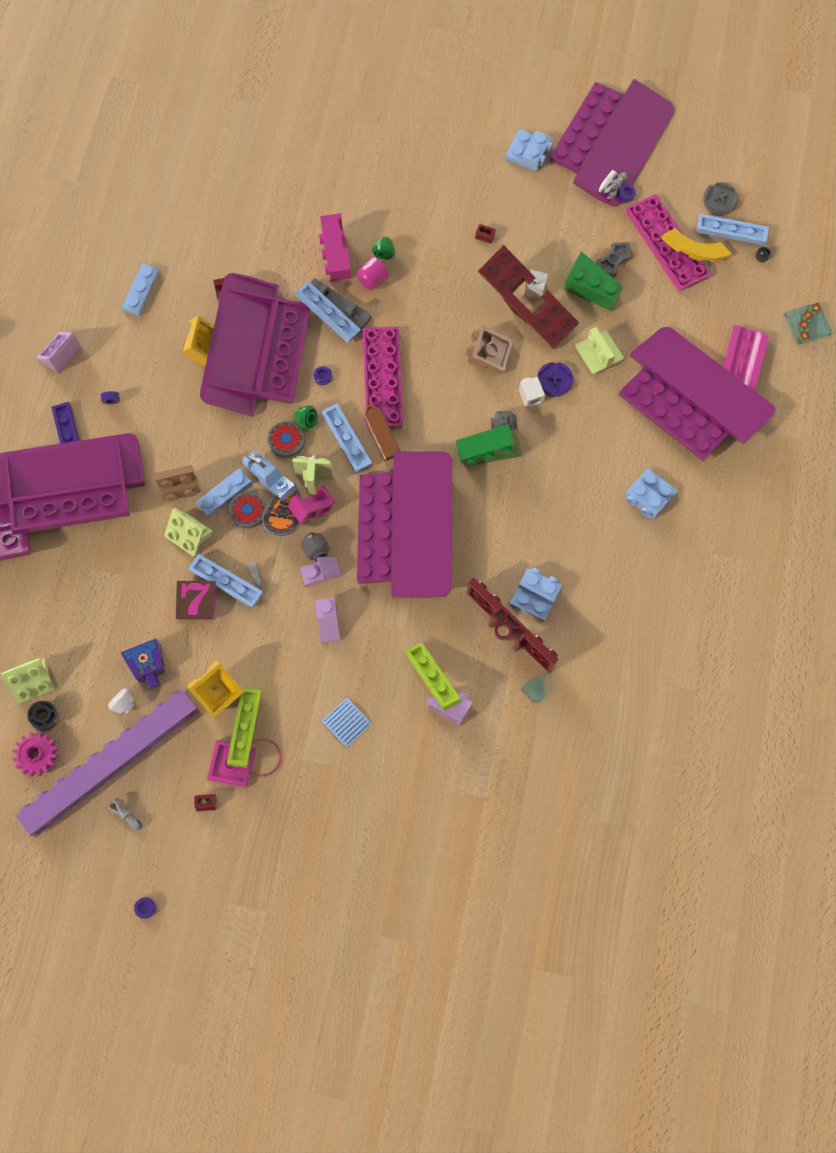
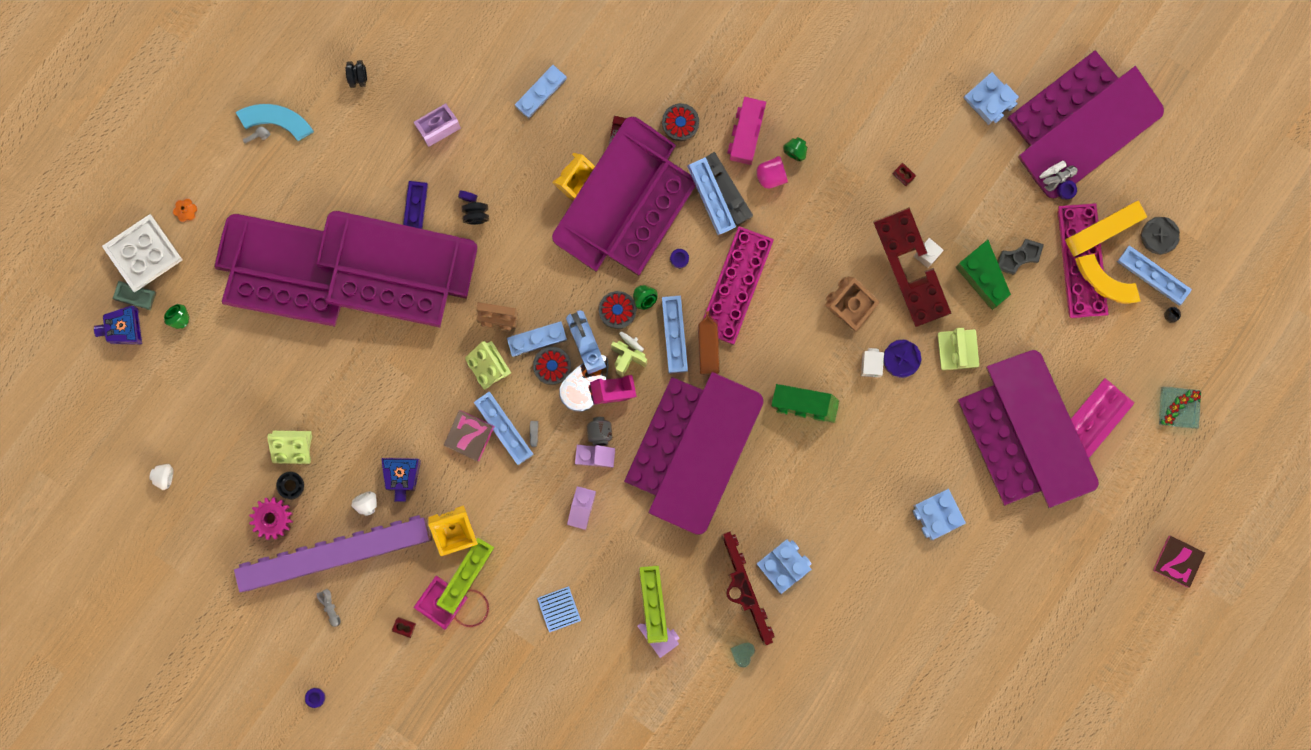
camera: 20 degrees right, 10 degrees up
dark grey head [491,410,518,431] -> none
none -> black wheel [462,202,489,225]
none -> tile [662,103,699,141]
none -> yellow beam [1065,200,1147,257]

